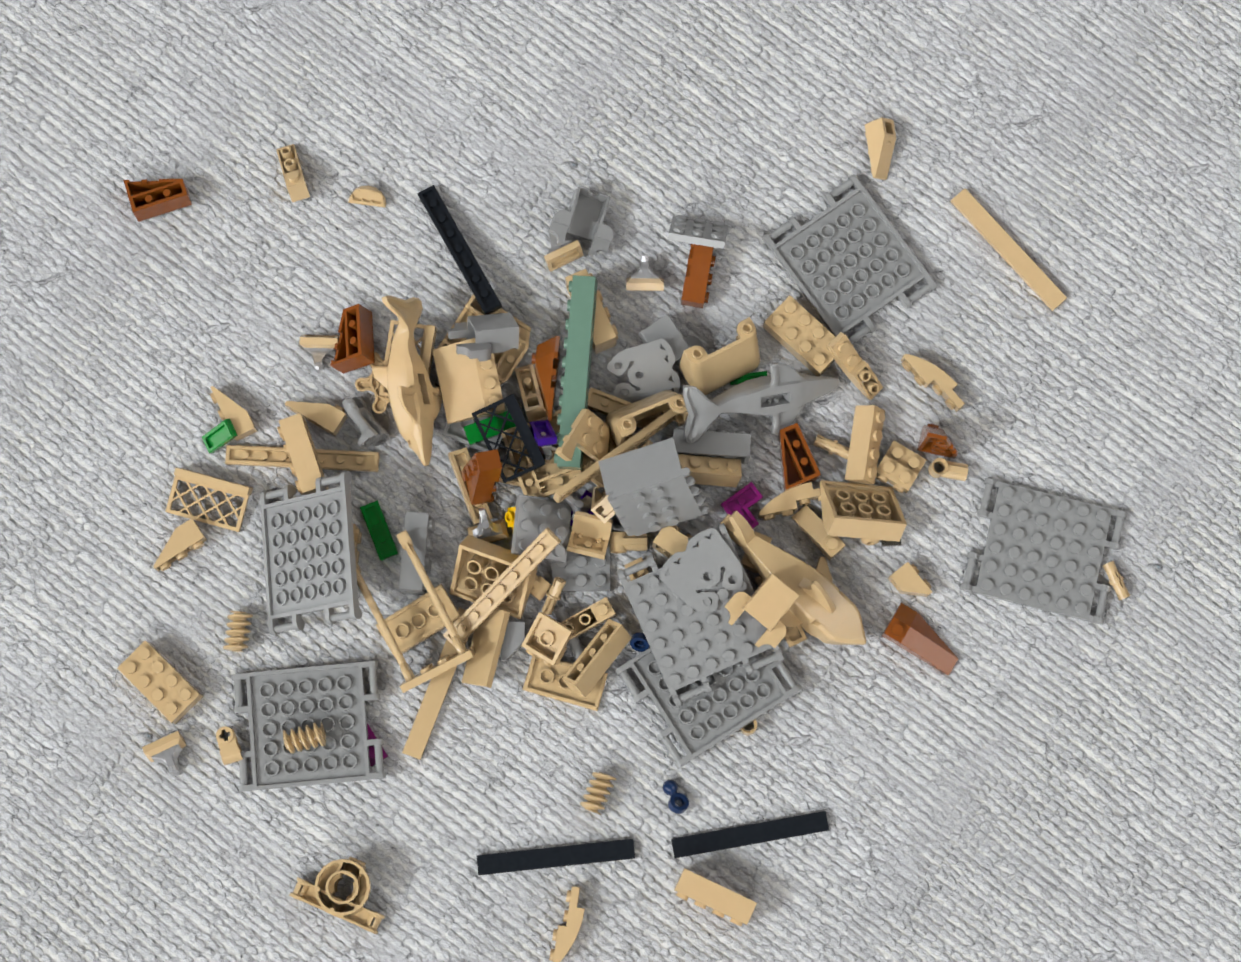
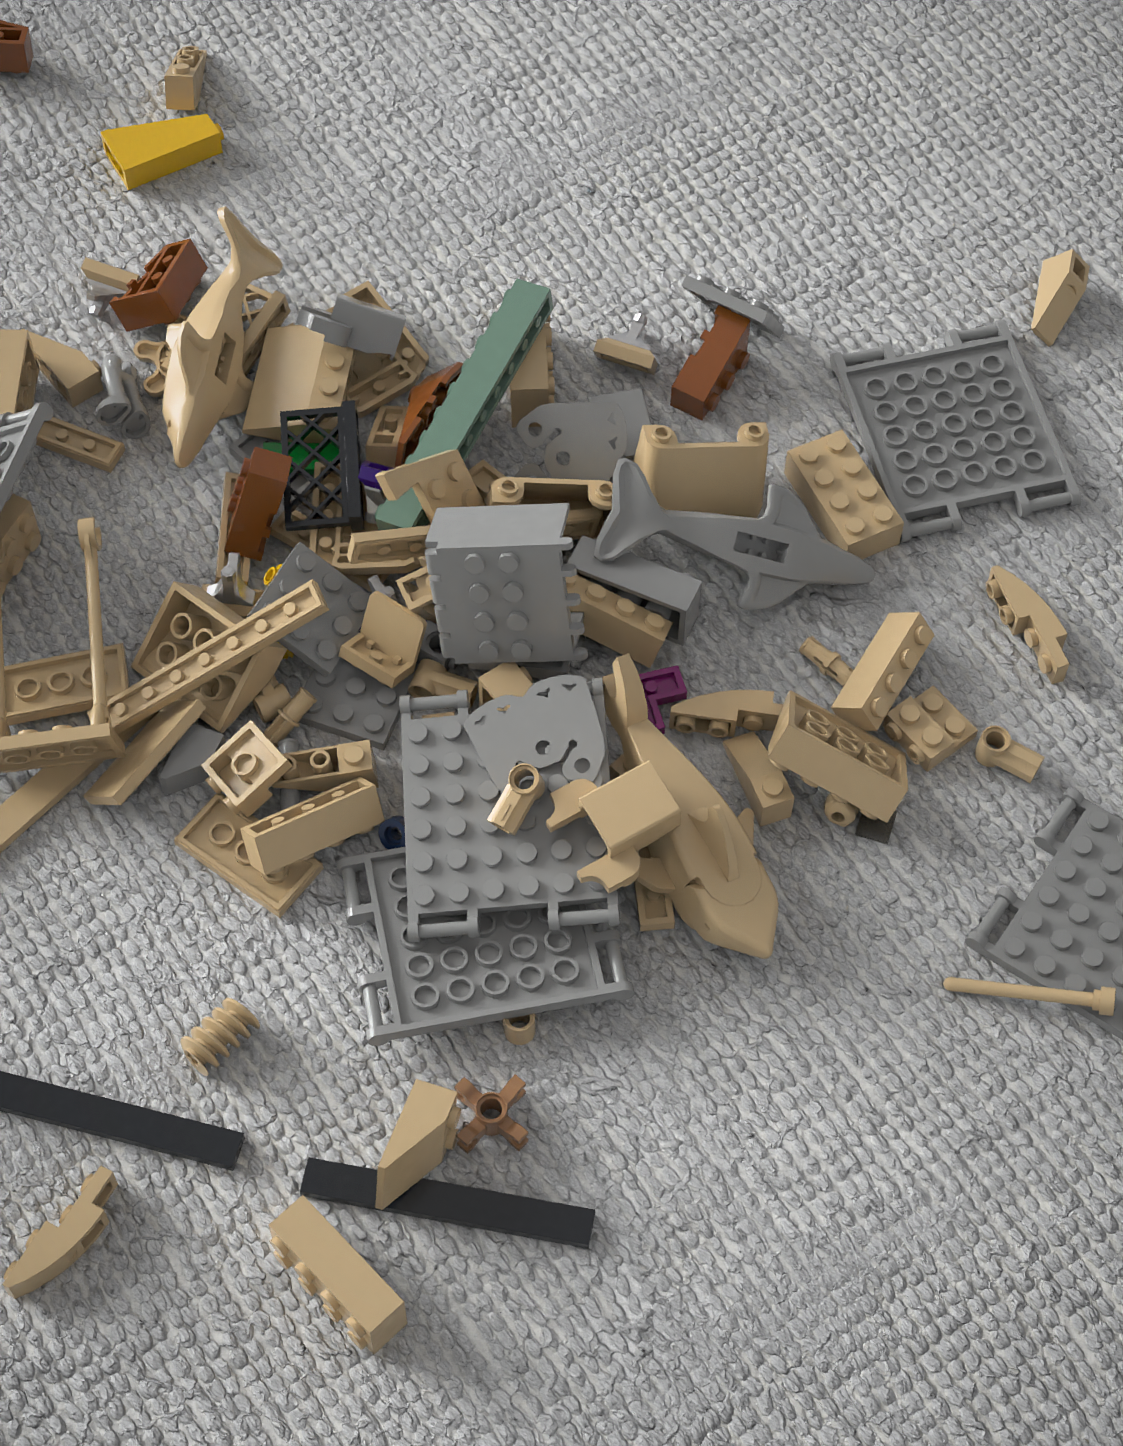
camera: 20 degrees right, 20 degrees down
tan plate [348,186,387,207] -> none
green tile [360,500,398,561] -> none
light grey brick [399,512,435,595] -> none
black tile [417,185,502,315] -> none
tan piece [544,229,584,272] -> none
light grey piece [548,186,613,257] -> none
dark blue plate [662,780,689,814] -> none
dark orange wedge [778,423,821,492] -> none
tan slope [828,332,883,401] -> none
dark orange wedge [881,603,958,676] -> none
tan slope [888,562,932,597] -> none
dark orange wedge [917,424,958,459] -> none
none -> yellow slope [100,114,224,190]
none -> tan slope [375,1079,461,1210]
none -> medium nougat pin [454,1074,529,1154]
none -> tan piece [487,763,545,836]
none -> tan piece [943,977,1116,1016]

